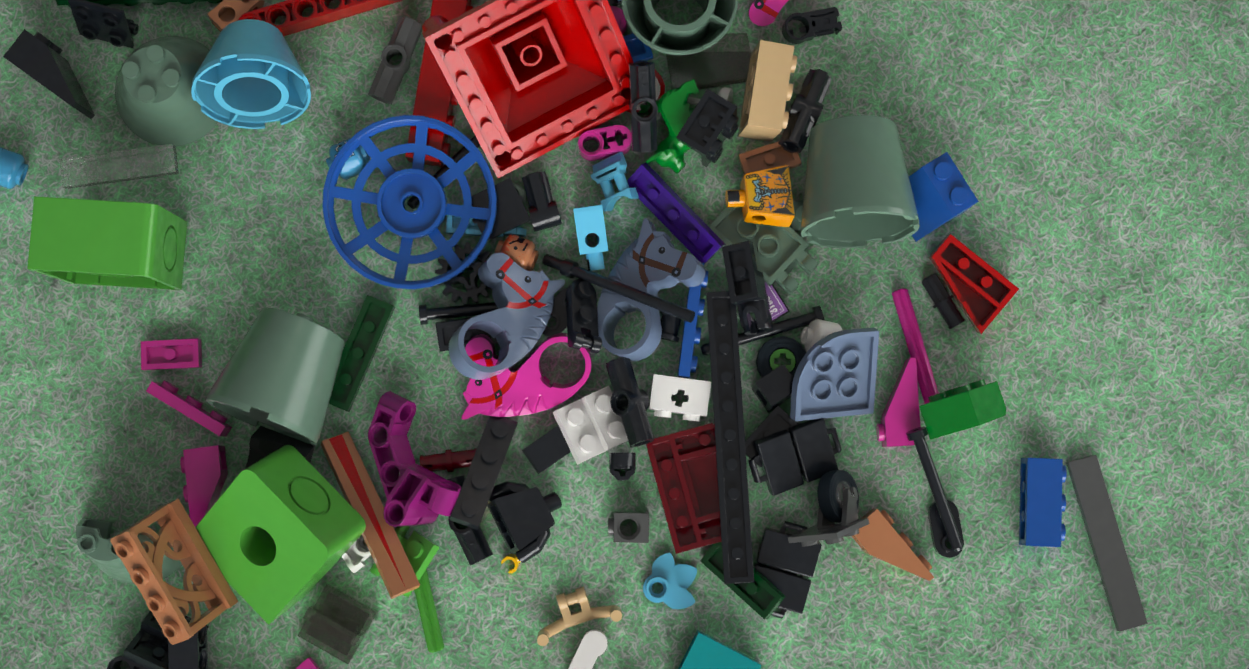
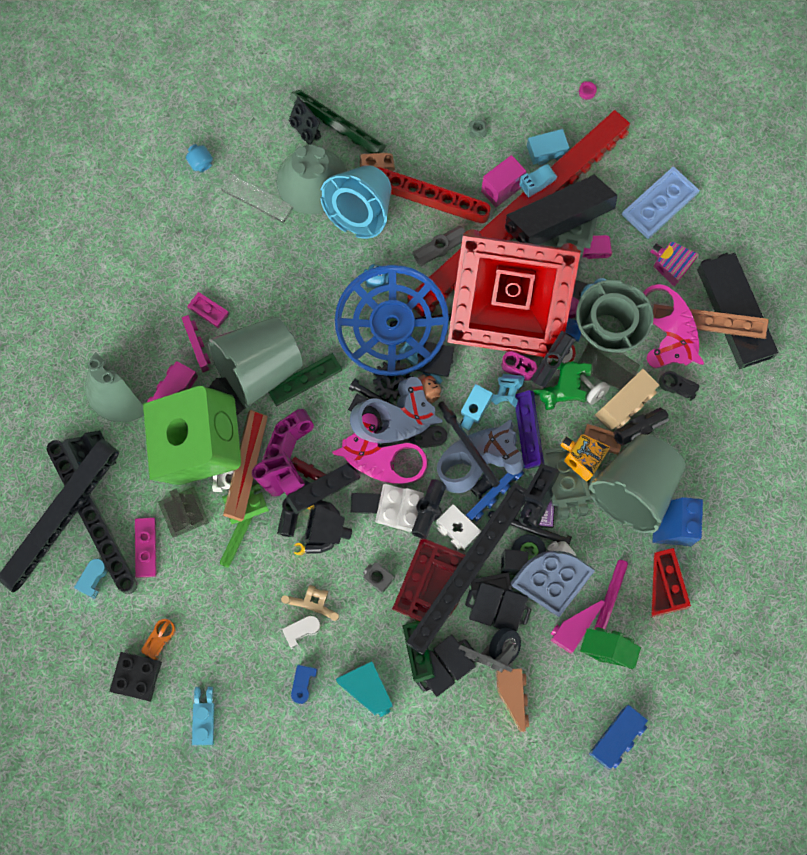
camera: 35 degrees right, 10 degrees down
black slope [3,29,95,120] -> none
bright green piece [27,196,187,290] -> none
nougat fence [110,498,238,645] -> none
black piece [522,171,562,232] -> none
black plate [566,279,602,354] -> none
black connector [609,453,636,481] -> none
medium azure plate [643,552,697,609] -> none
black bracket [676,89,739,167] -> none
black bar [906,426,963,552] -> none
black axle [922,273,965,329] -> none
black plate [928,500,964,558] -> none
dark grey tile [1066,455,1148,632] -> none

